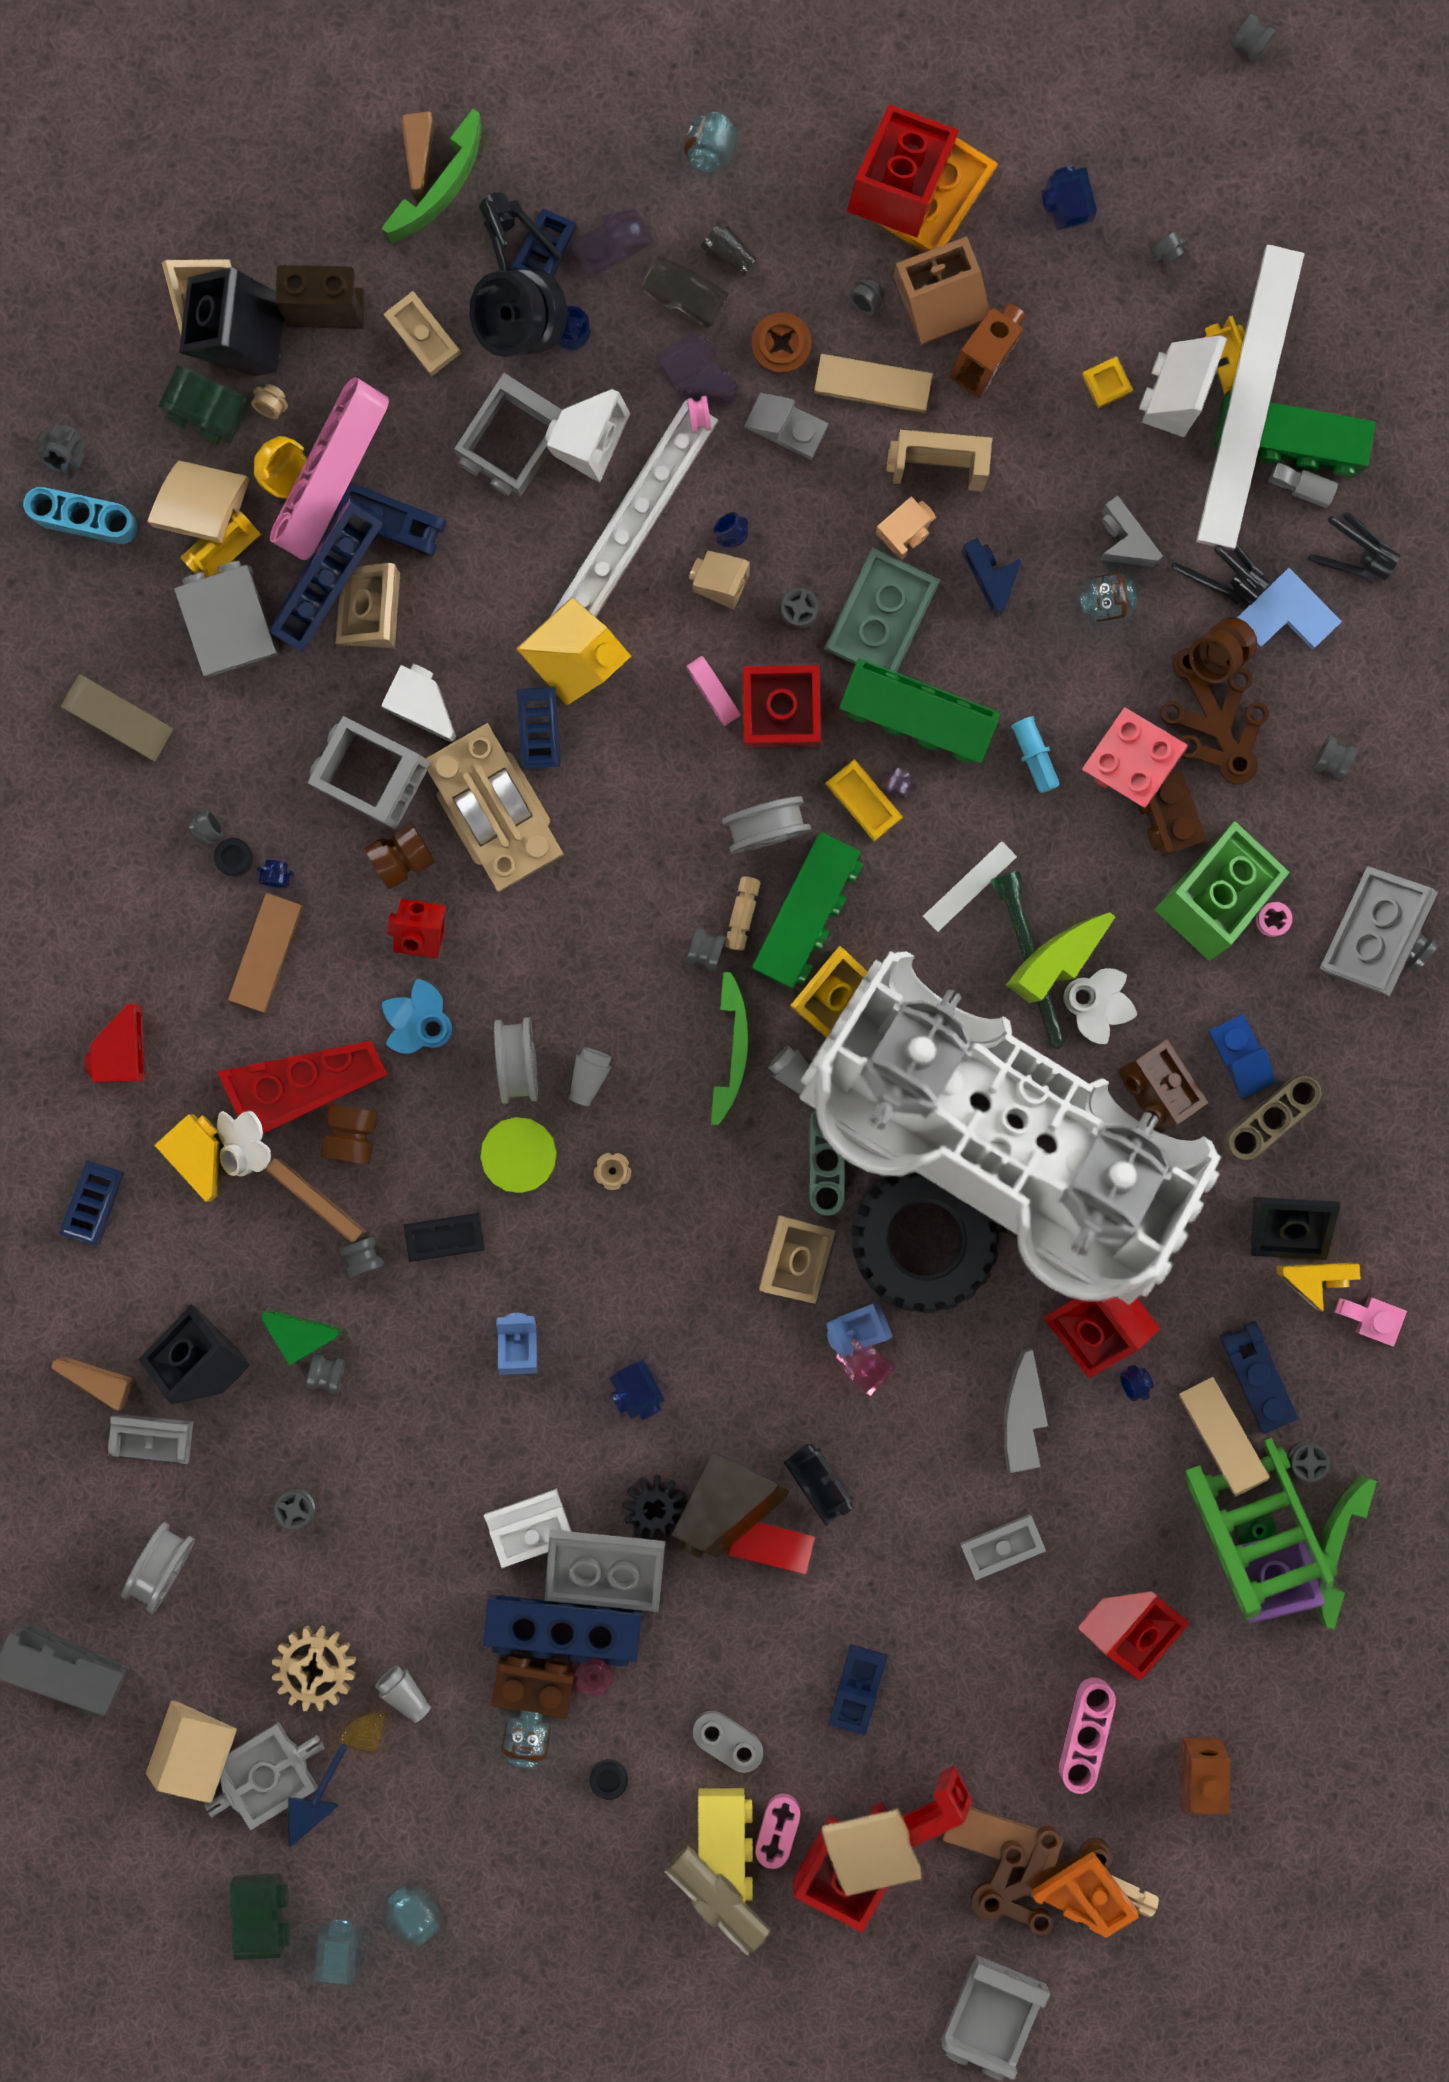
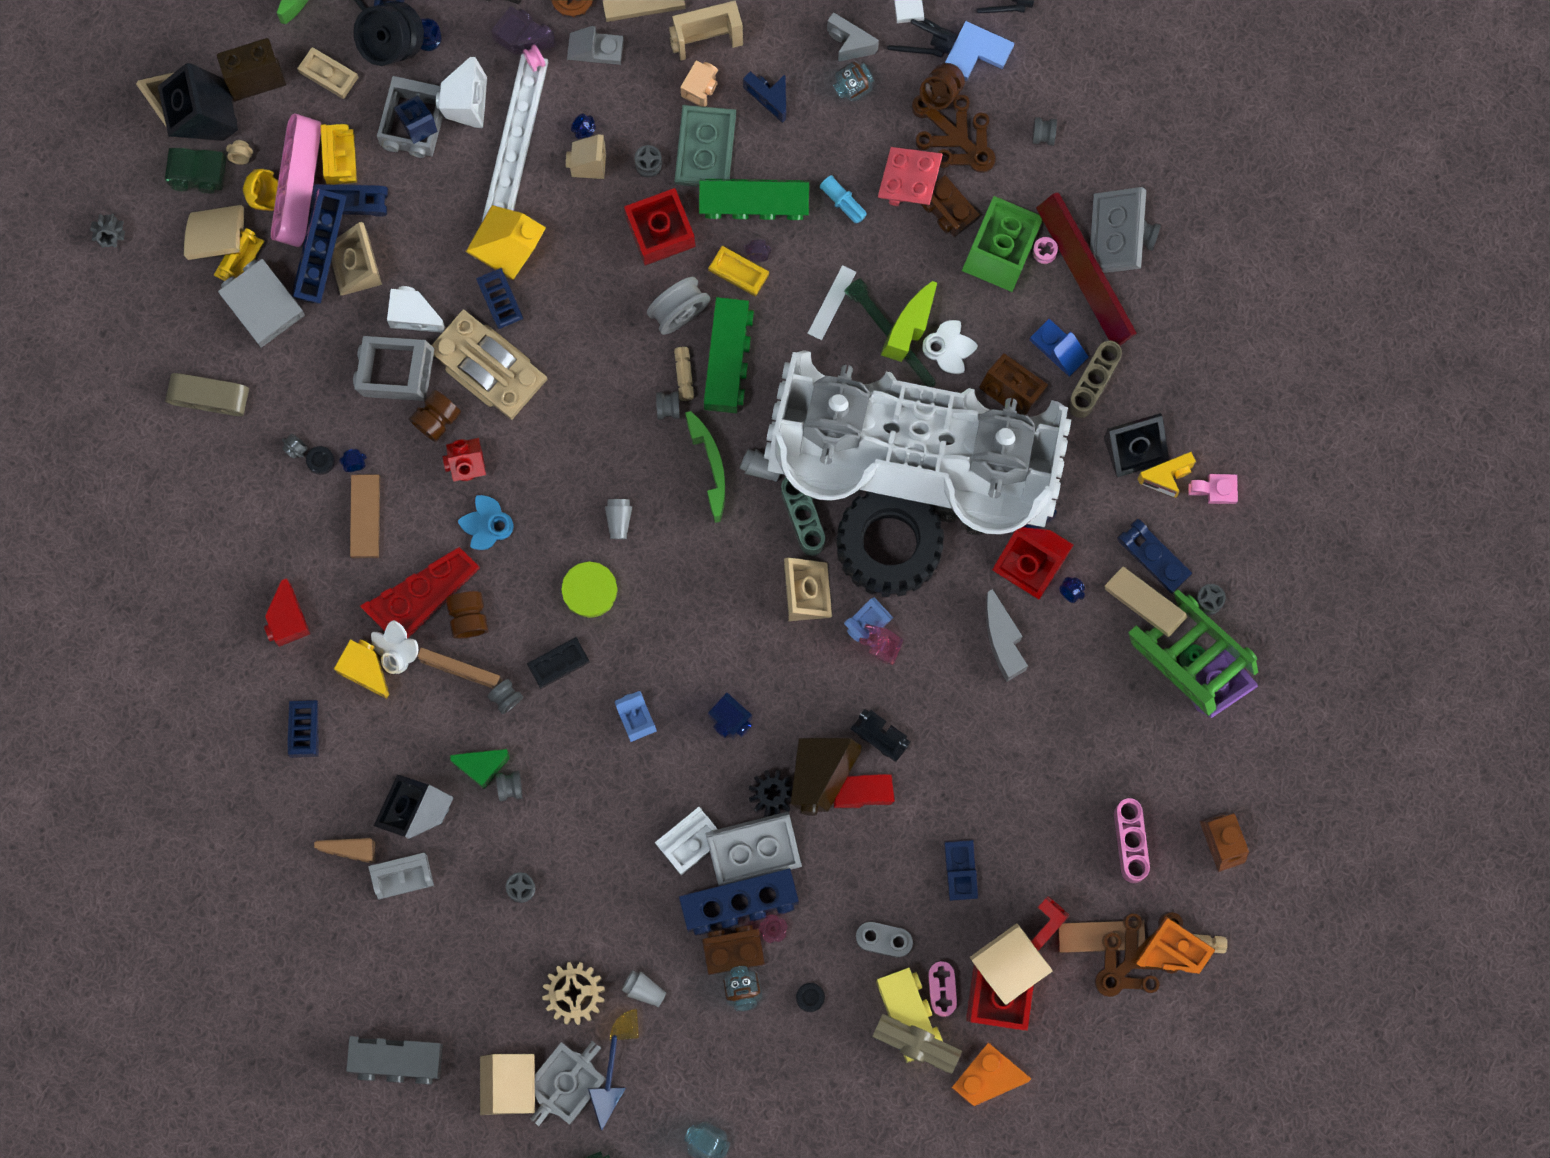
camera: 20 degrees left, 10 degrees down
medium azure beam [23,487,138,544] -> none
light grey wheel [121,1522,195,1614] -> none
light grey wheel [494,1017,538,1104] -> none
tan plate [594,1153,631,1190] -> none
bright pink beam [686,656,740,726] -> none
yellow slope [789,946,868,1038] -> none
light grey panel [941,1954,1050,2080] -> none
light grey plate [960,1514,1046,1581] -> none
red slope [1078,1591,1190,1681] -> none
bright green slope [1316,1475,1377,1630] -> none
none -> yellow hinge [321,124,357,185]
none -> dark blue slope [394,95,438,144]
none -> orange wing [952,1043,1031,1106]
none -> dark red tile [1036,192,1137,346]

